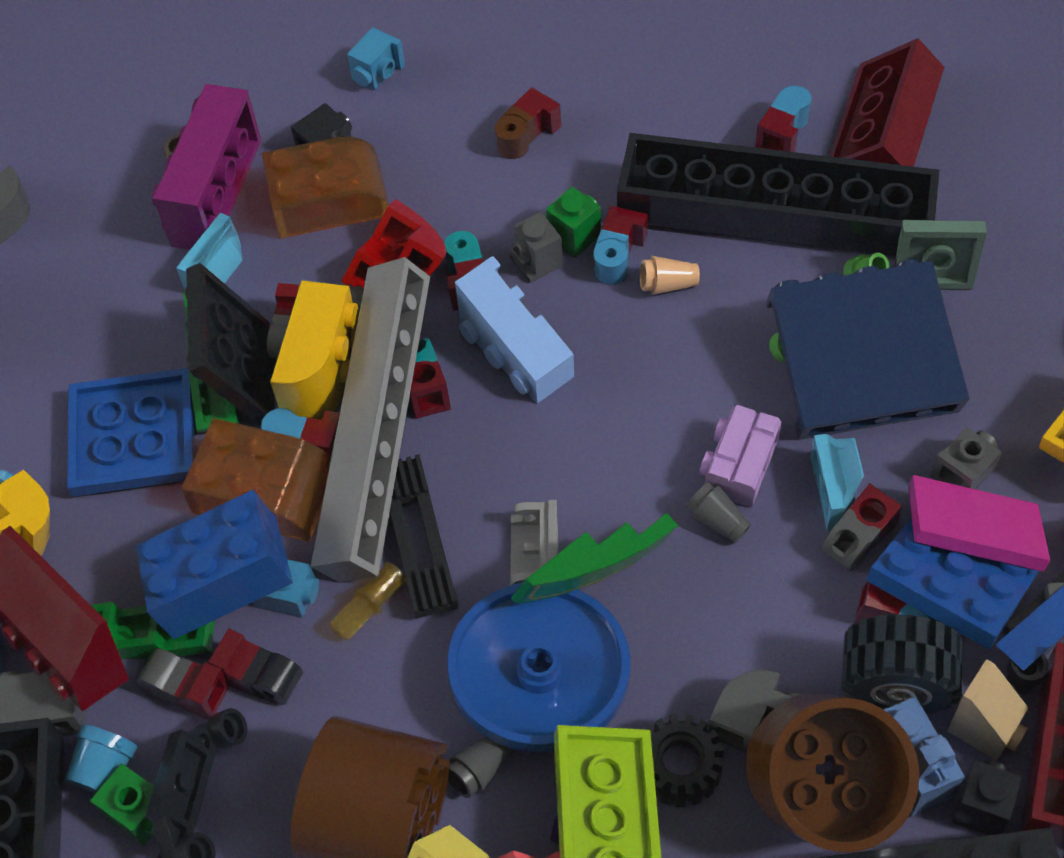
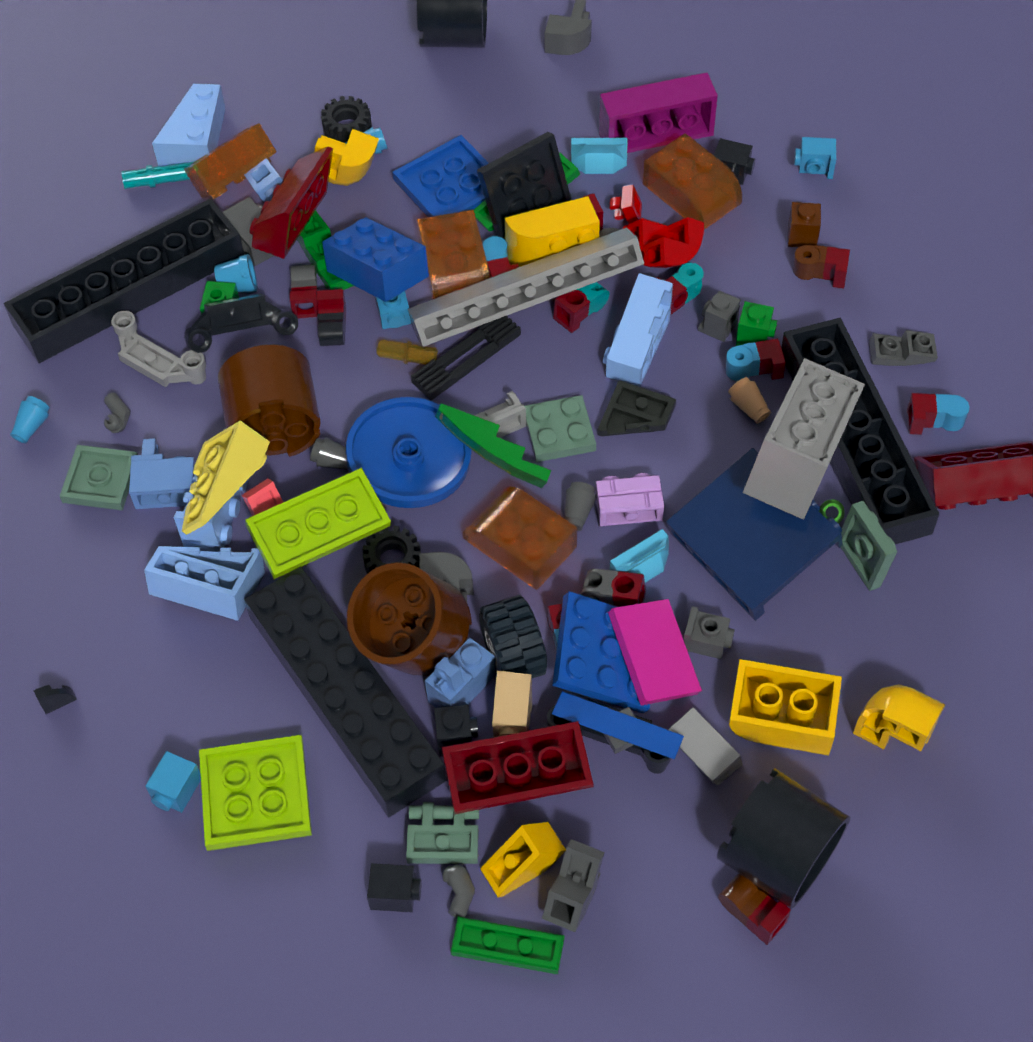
camera: 60 degrees right, 0 degrees up
none -> clear orange brick [463,486,577,590]
none -> sand green plate [524,395,596,462]
none -> pearl dark grey wing [597,380,676,437]
none -> red tile [610,185,642,224]
none -> light grey hose [743,358,865,520]
none -> reddish brown brick [788,202,821,247]
none -> dark grey slope [869,330,938,366]

